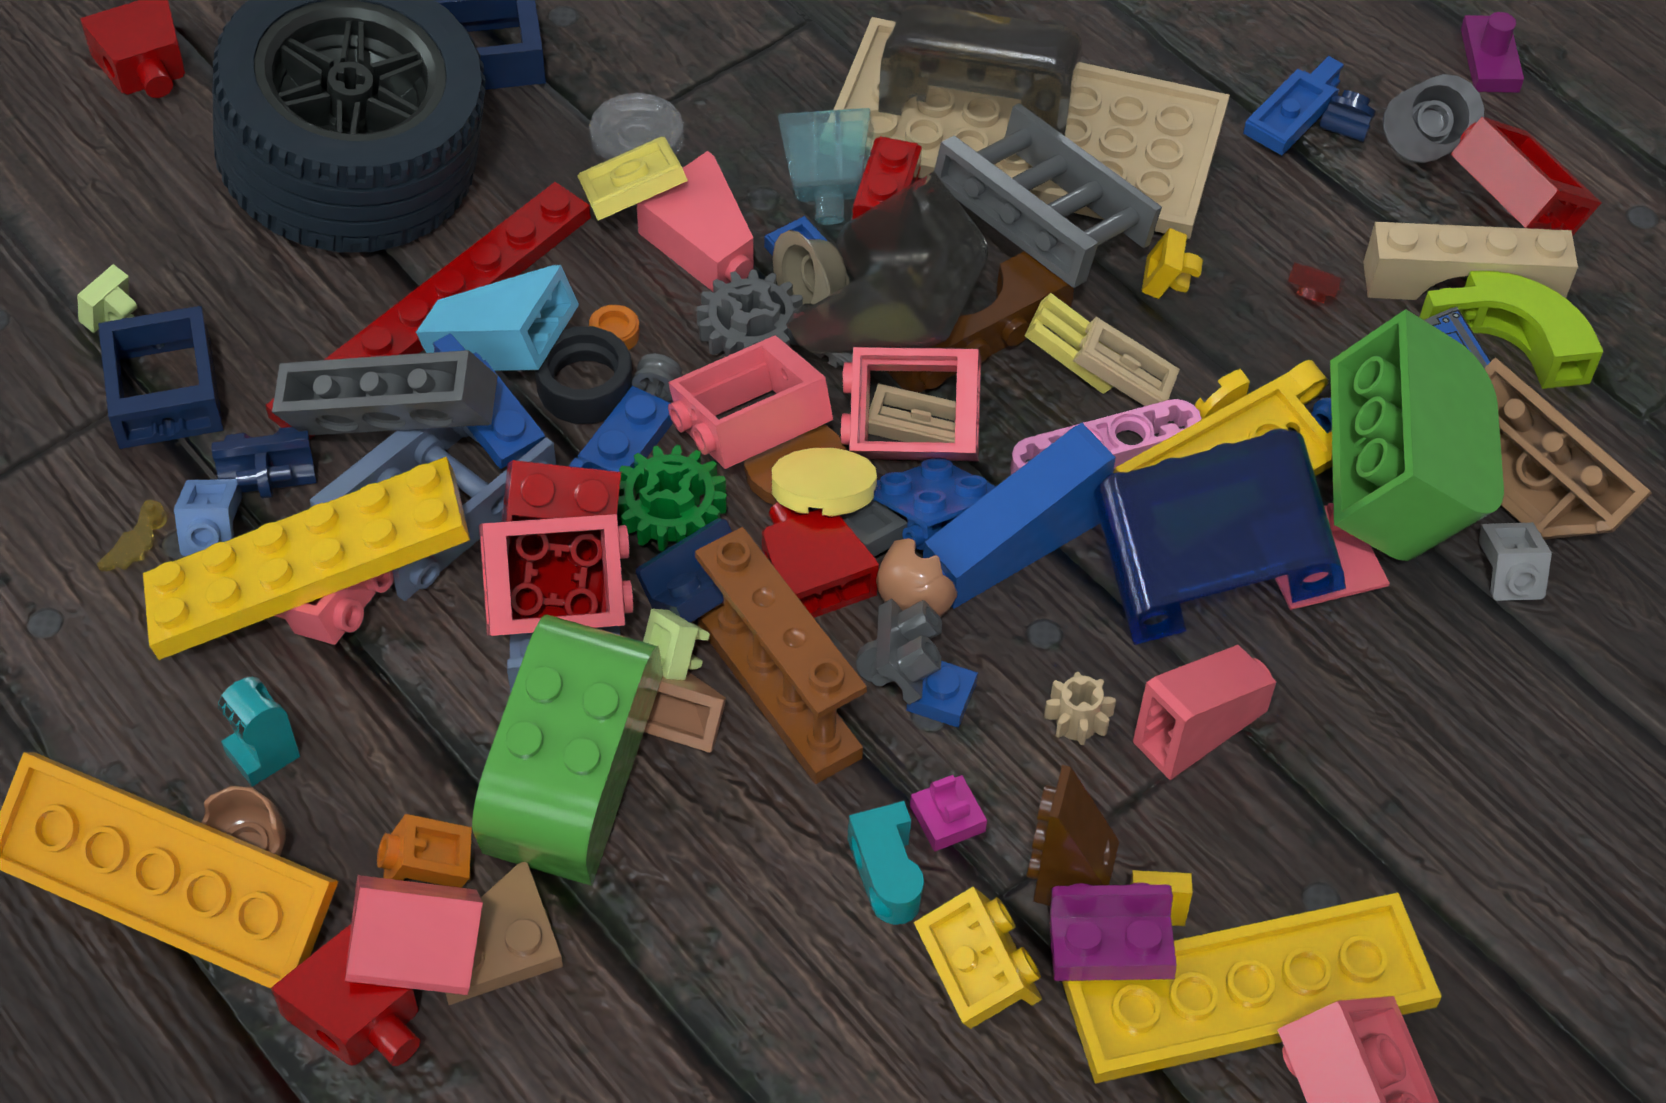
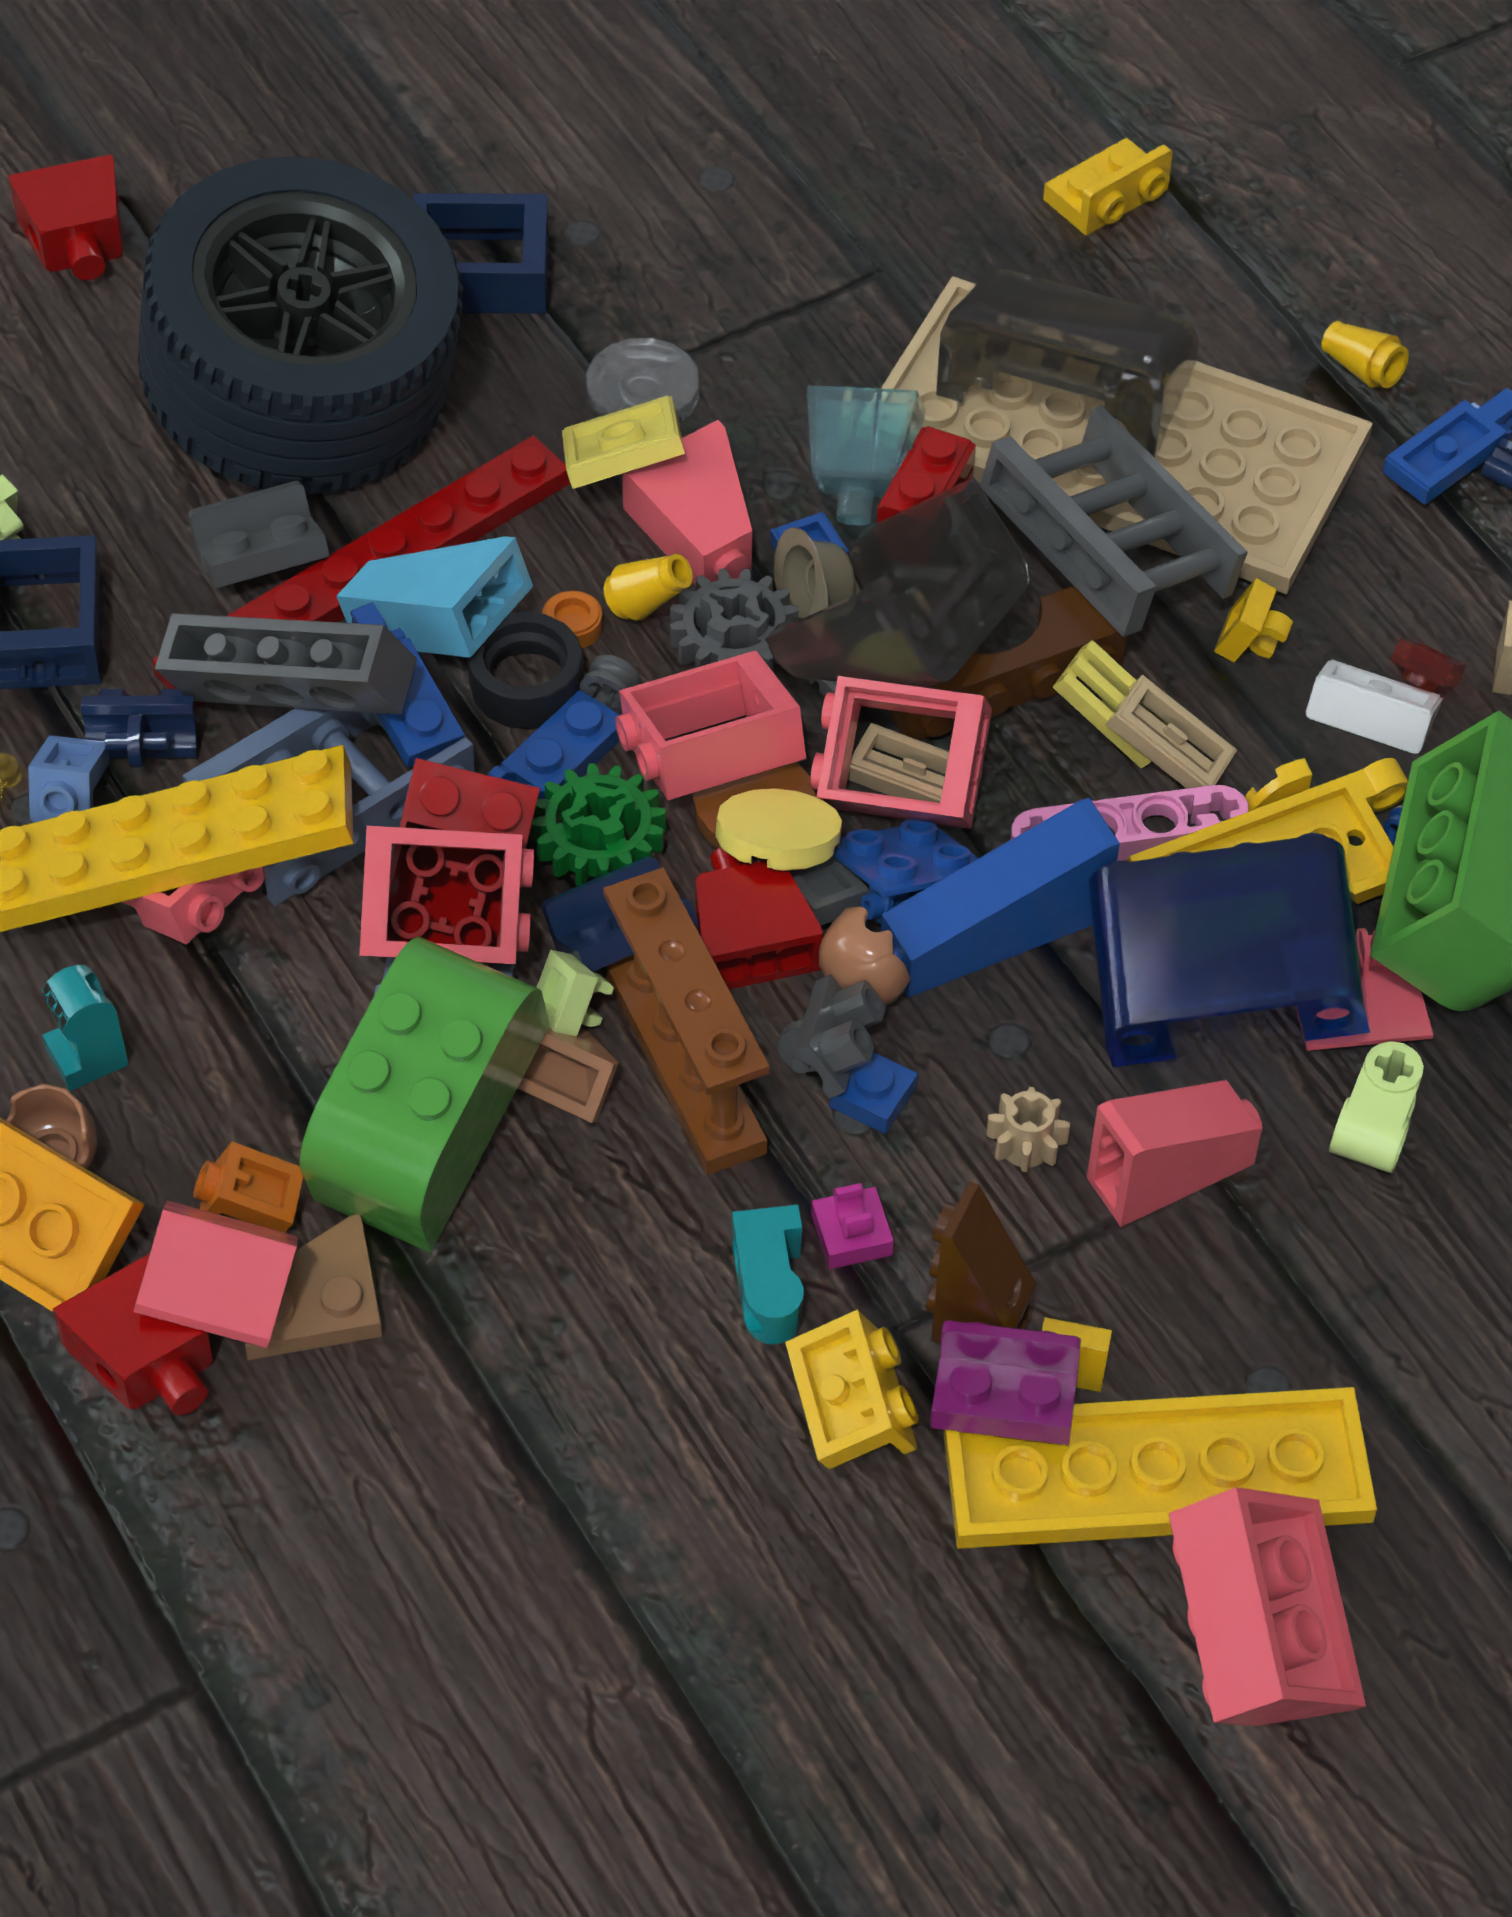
camera: 10 degrees right, 0 degrees up
none -> dark grey bracket [188,481,329,588]
none -> yellow cone [604,554,693,620]
none -> white slope [1306,660,1443,754]
none -> yellow cone [1321,321,1409,388]
none -> yellowish green piece [1329,1041,1424,1174]

